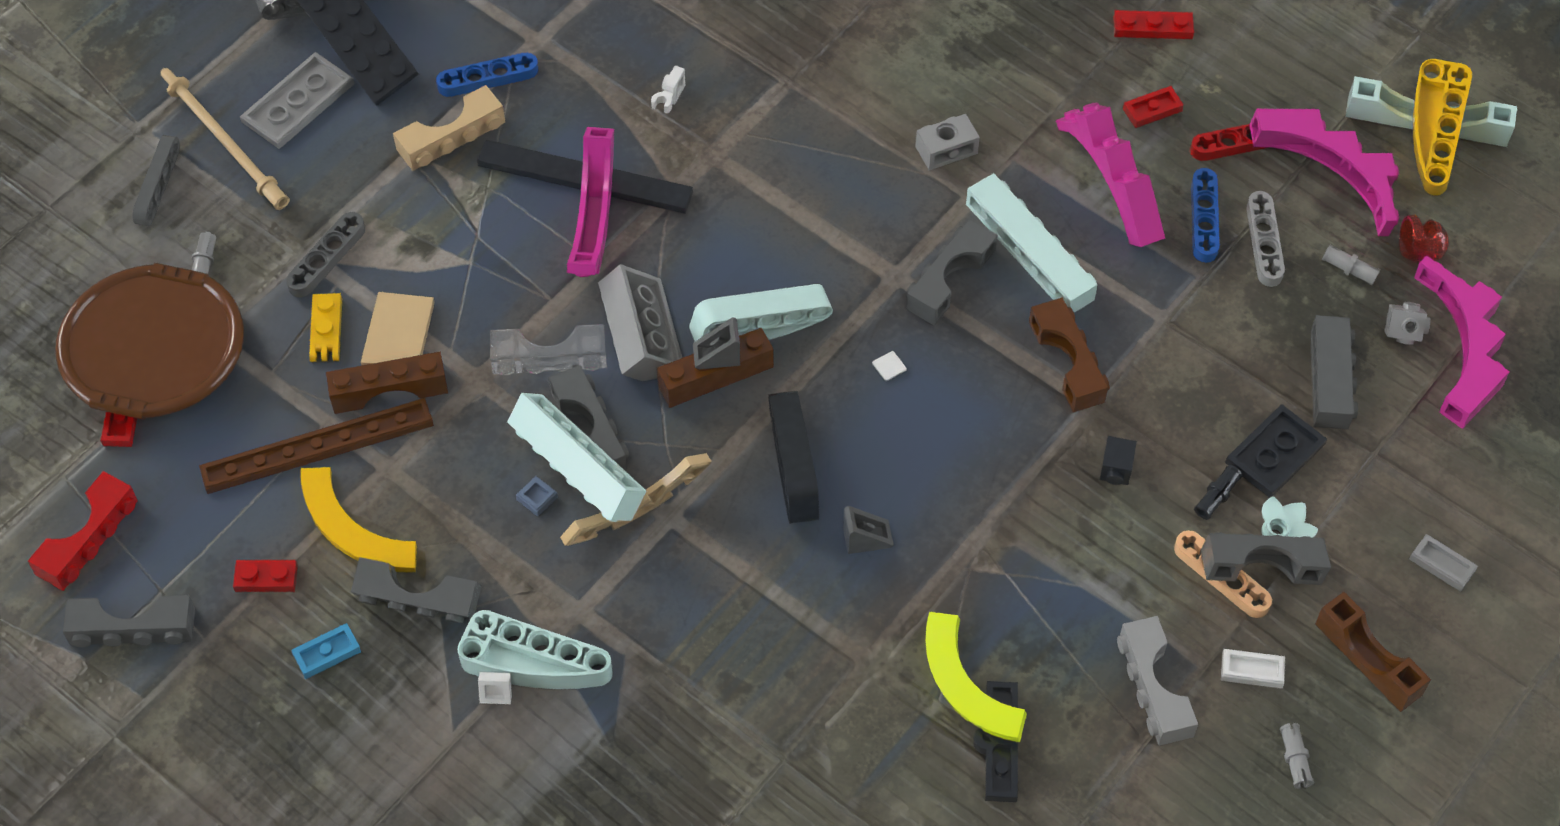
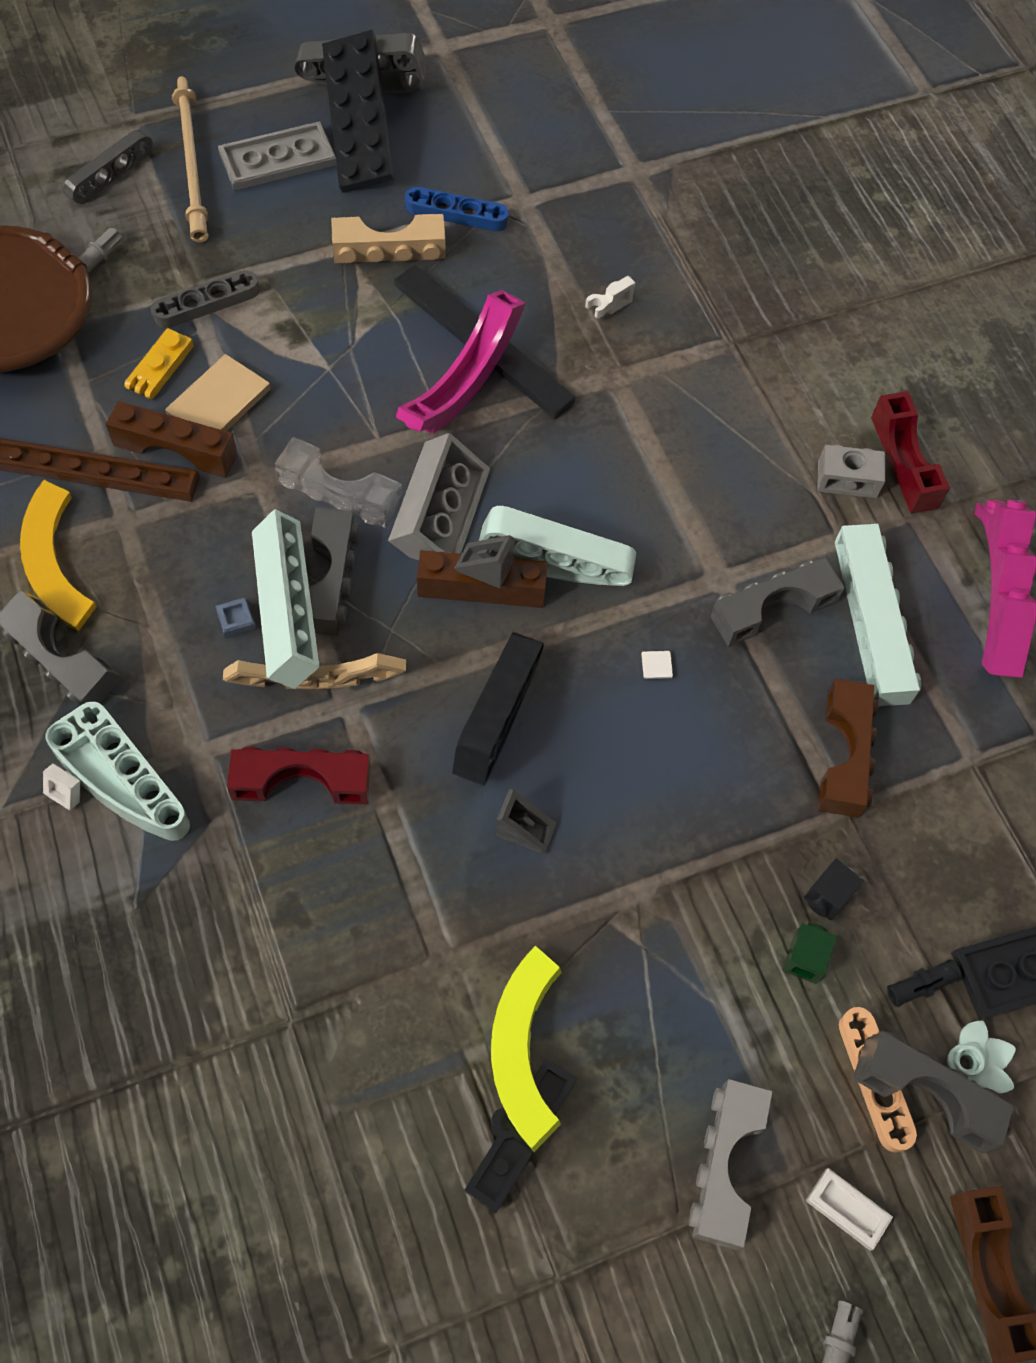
camera: 25 degrees right, 5 degrees up
none -> dark red arch [227,746,371,805]
none -> dark green brick [782,923,837,984]
none -> dark red arch [871,391,950,514]

